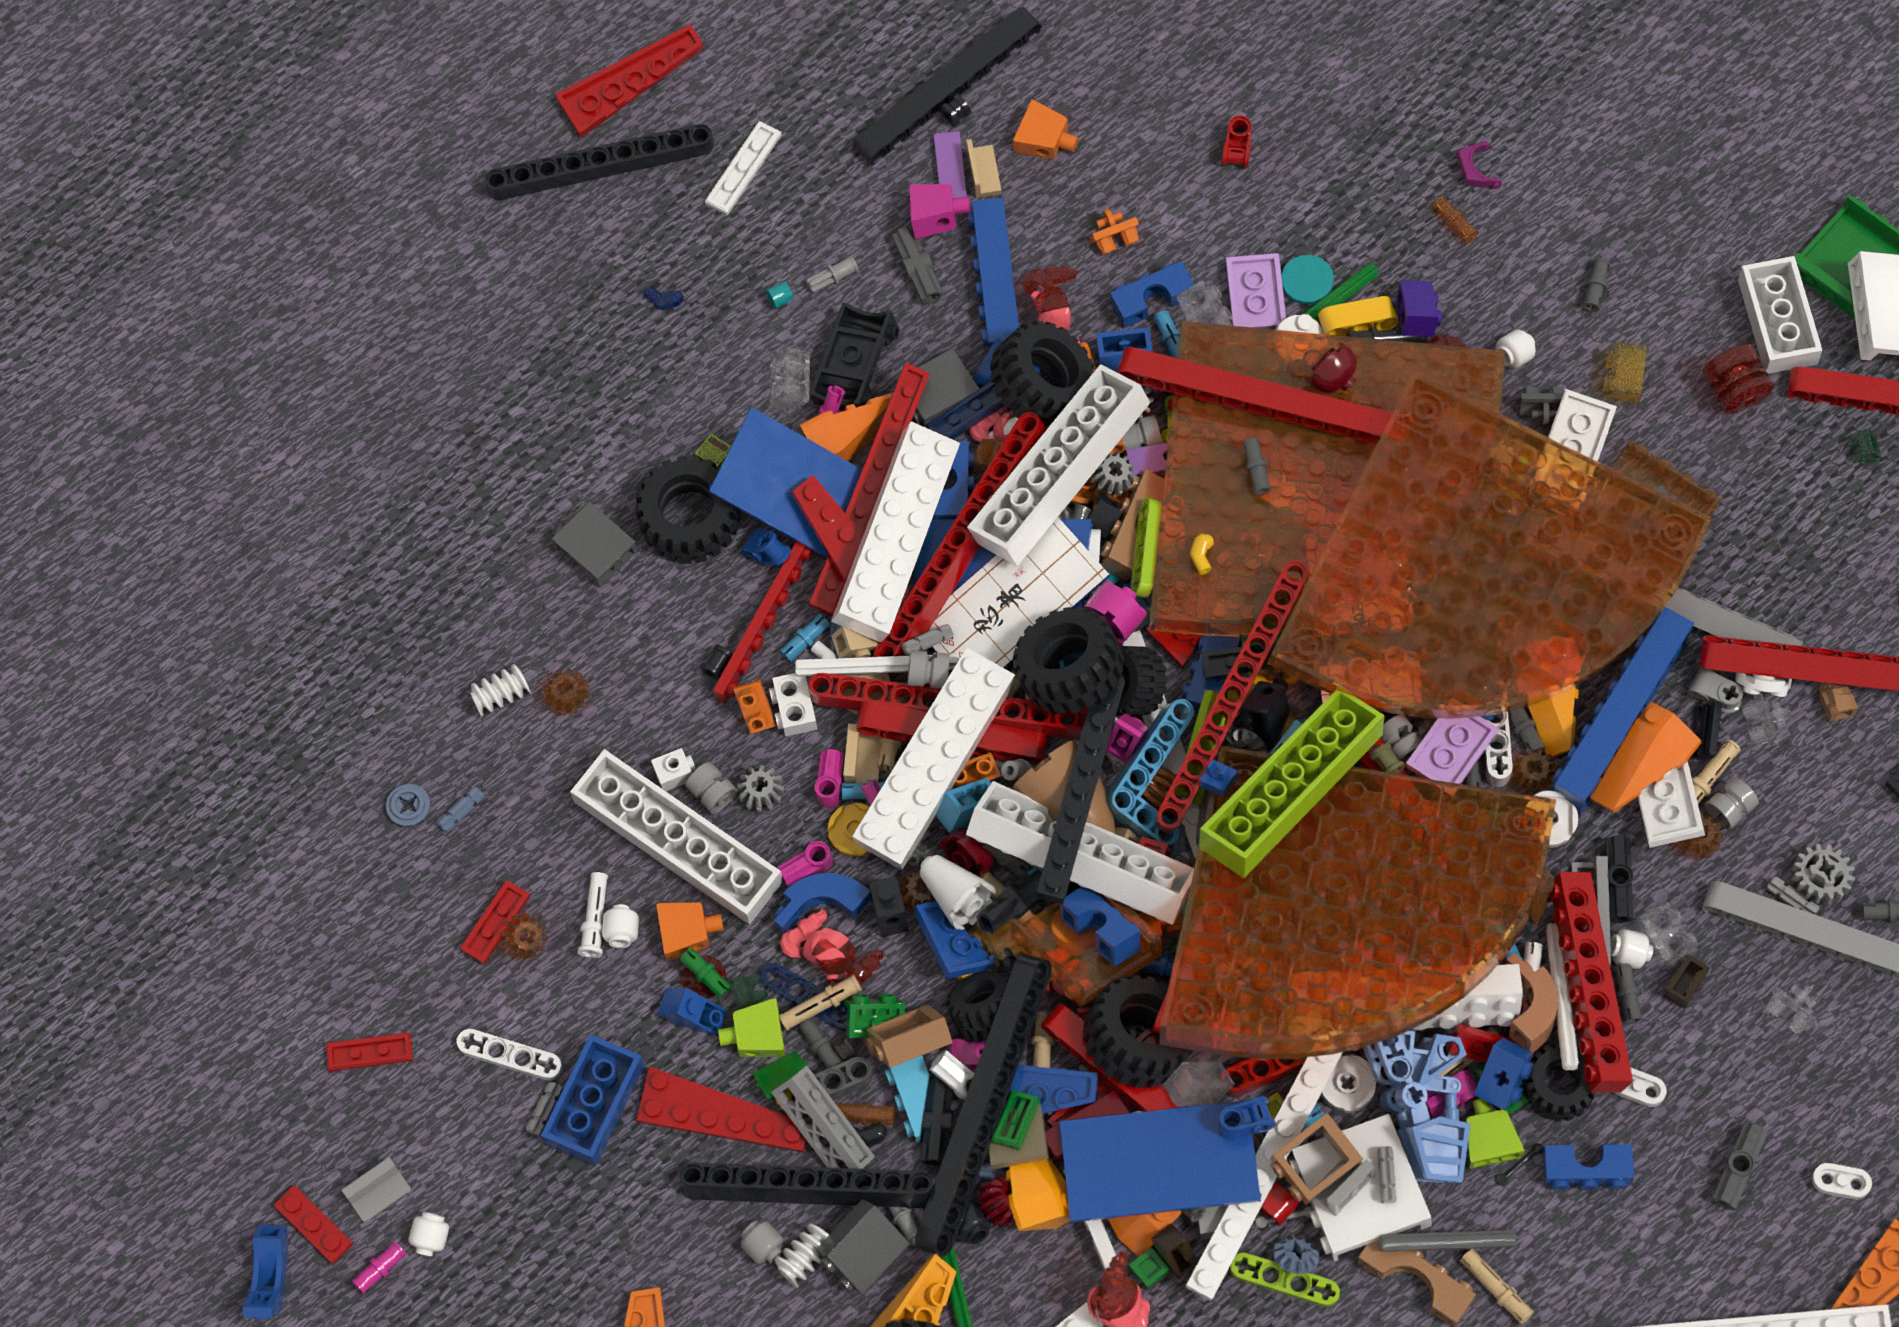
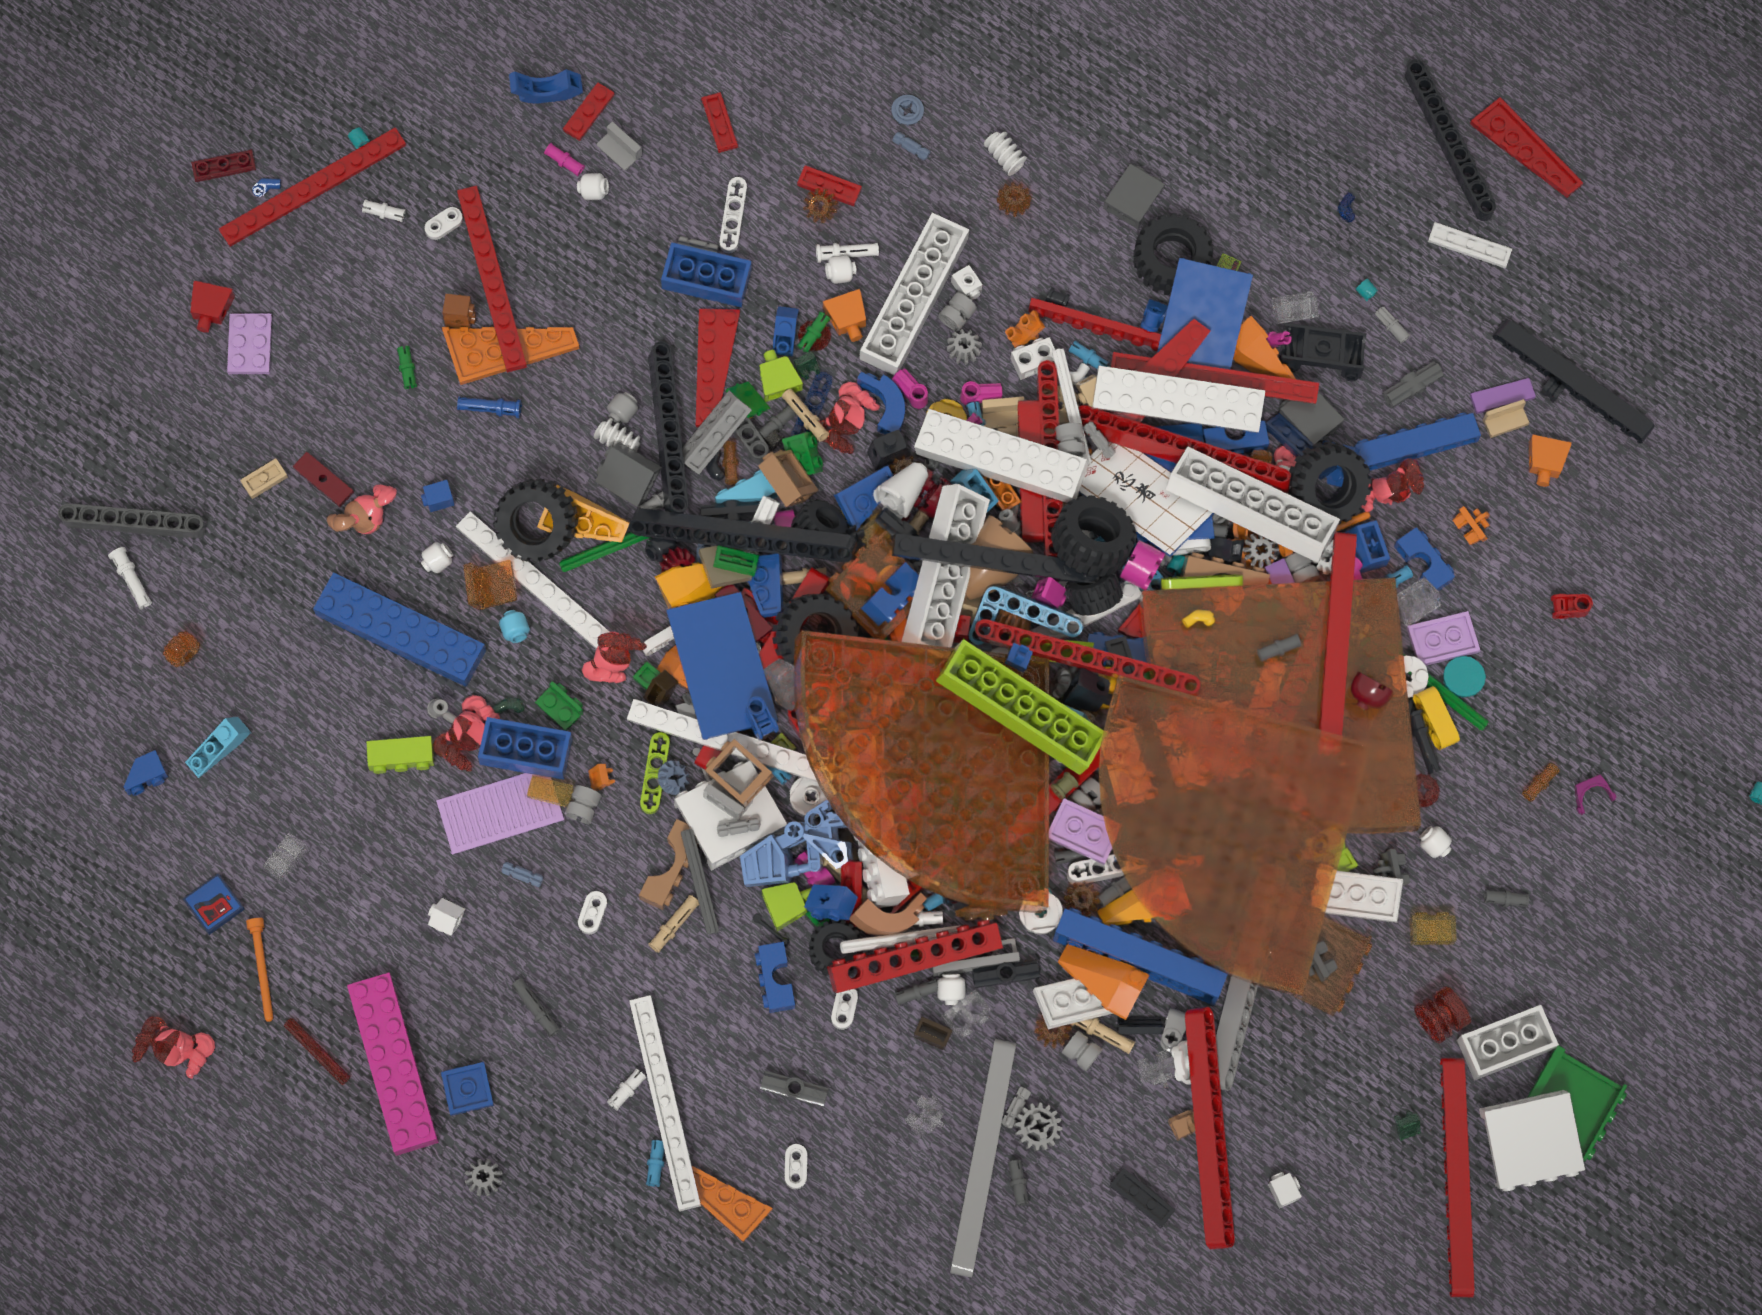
camera: 70 degrees right, 5 degrees up
dark pink torso [910,184,971,239] -> none
dark purple brick [1396,280,1442,337] -> none

